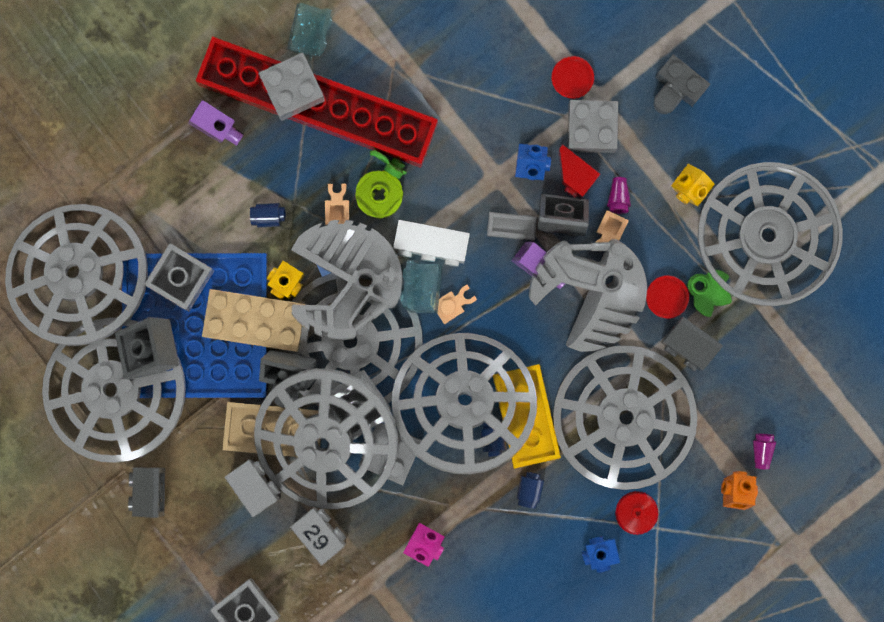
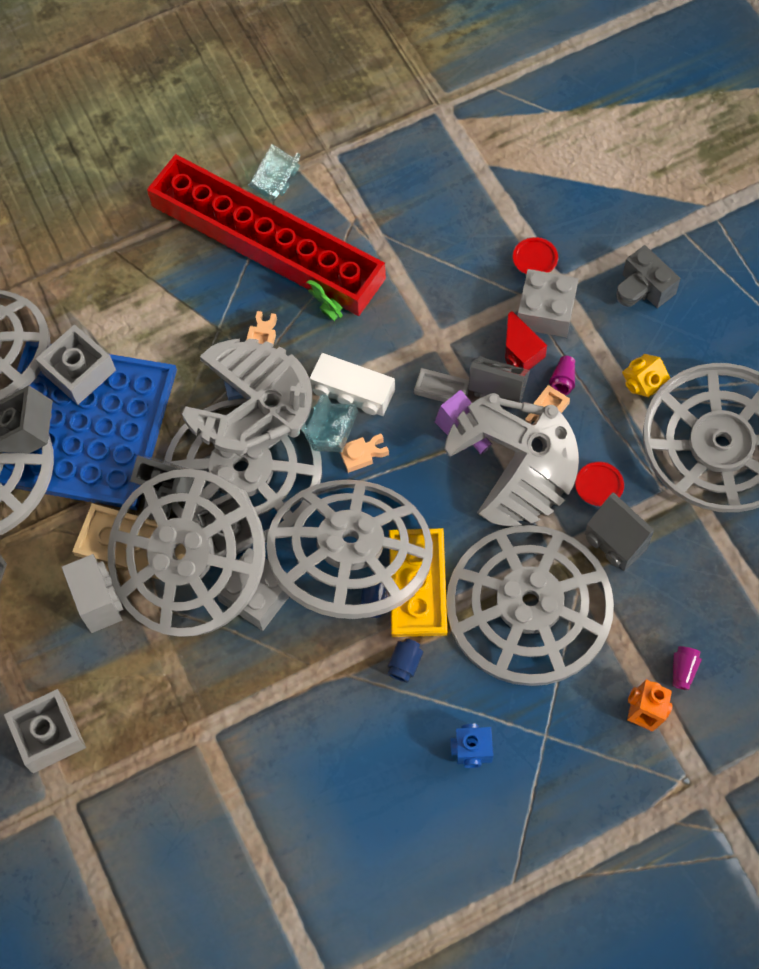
camera: 20 degrees right, 20 degrees down
medium lavender torso [188,100,244,146] -> none
tan plate [202,289,306,352] -> none
dark blue brick [250,203,286,228] -> none
light grey brick [259,53,325,121] -> none
yellow brick [267,261,305,300] -> none
light grey brick [290,507,346,565] -> none
lime plate [355,171,403,219] -> none
dark pink brick [403,523,445,567] -> none
blue brick [515,144,551,180] -> none
red piece [615,491,658,535] -> none
bright green plate [687,270,732,317] -> none

